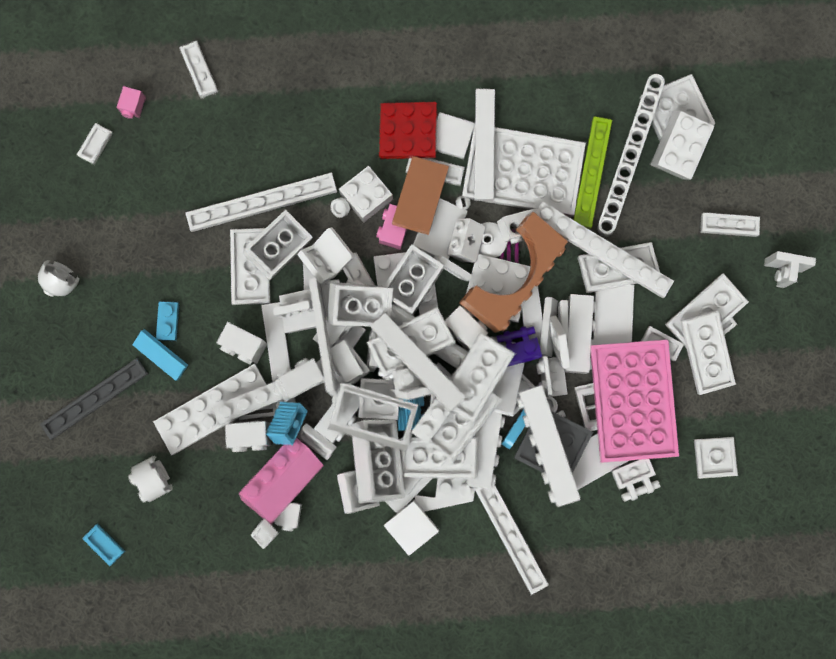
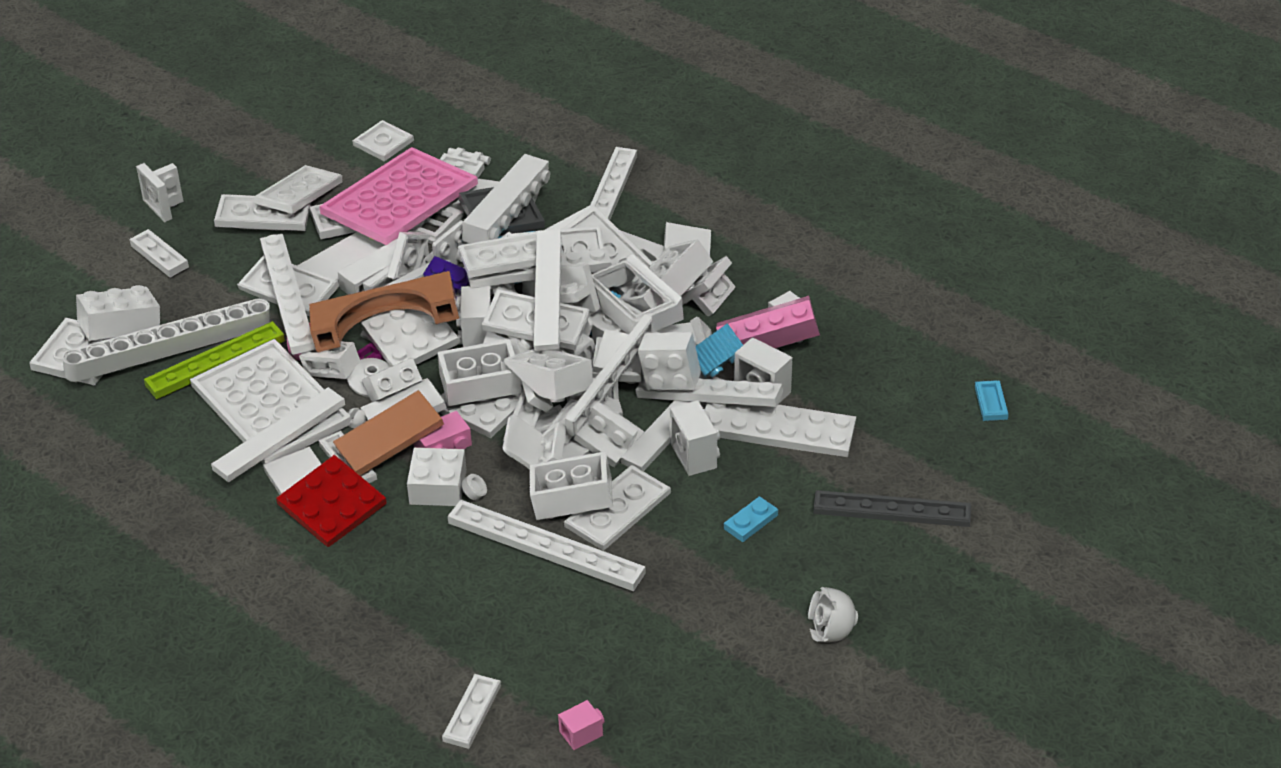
camera: 135 degrees left, 40 degrees down
white tile [77,123,113,165] -> none
white brick [128,456,173,502] -> none
medium azure tile [133,329,188,381] -> none
white tile [251,519,278,549] -> none
white tile [434,255,472,281] -> none

